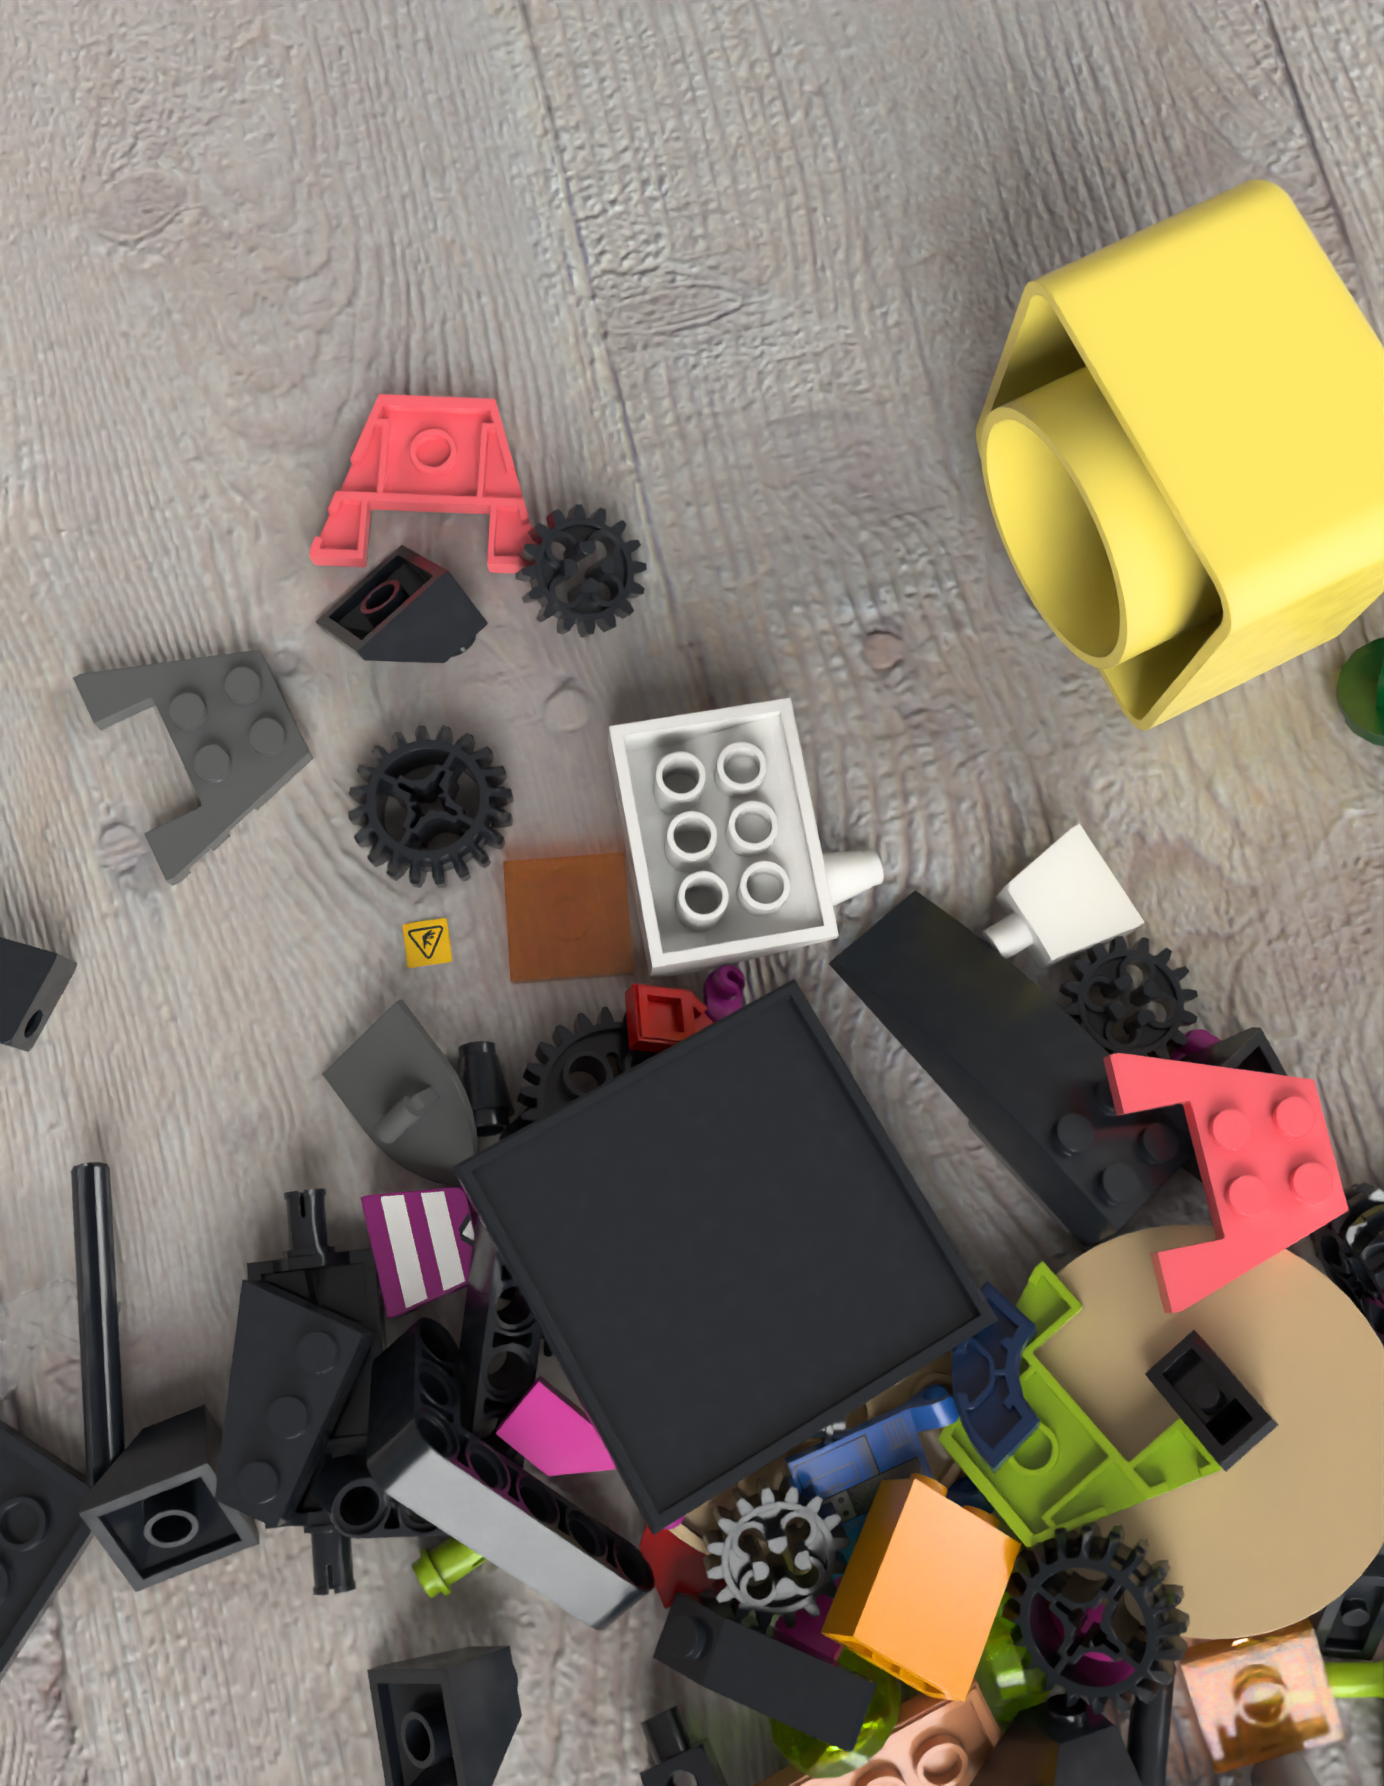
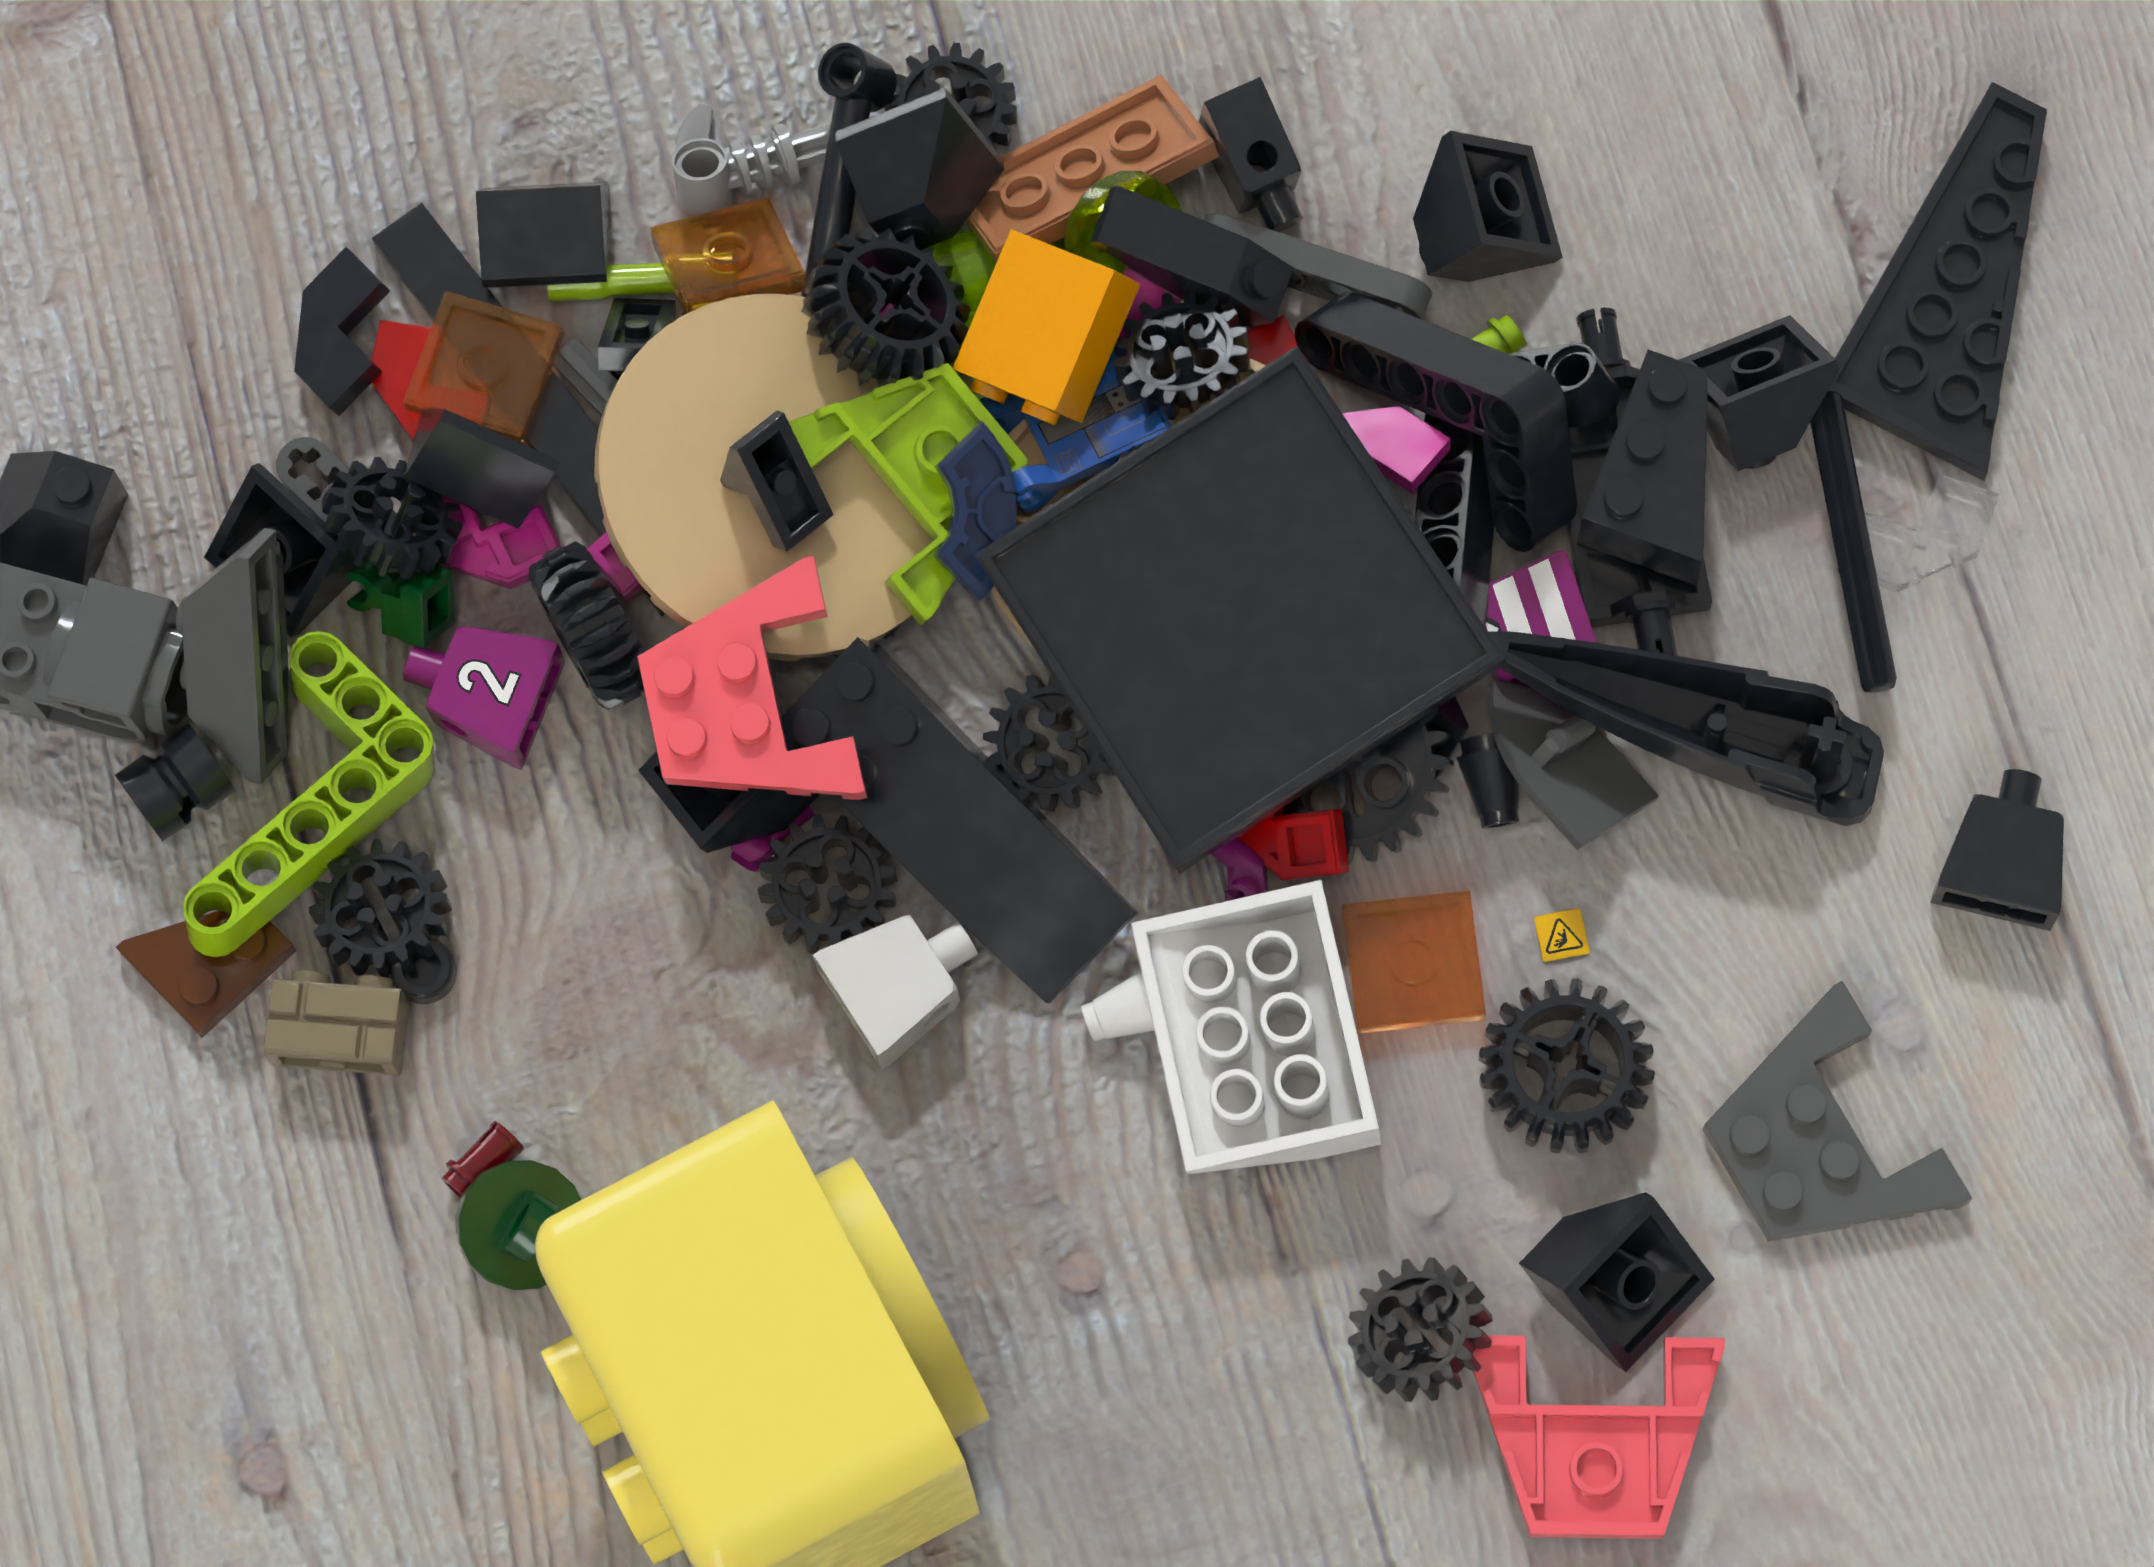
camera: 175 degrees left, 5 degrees down
none -> black gear [983,674,1115,812]
none -> dark grey beam [1203,213,1432,320]
none -> black piece [1488,631,1884,826]

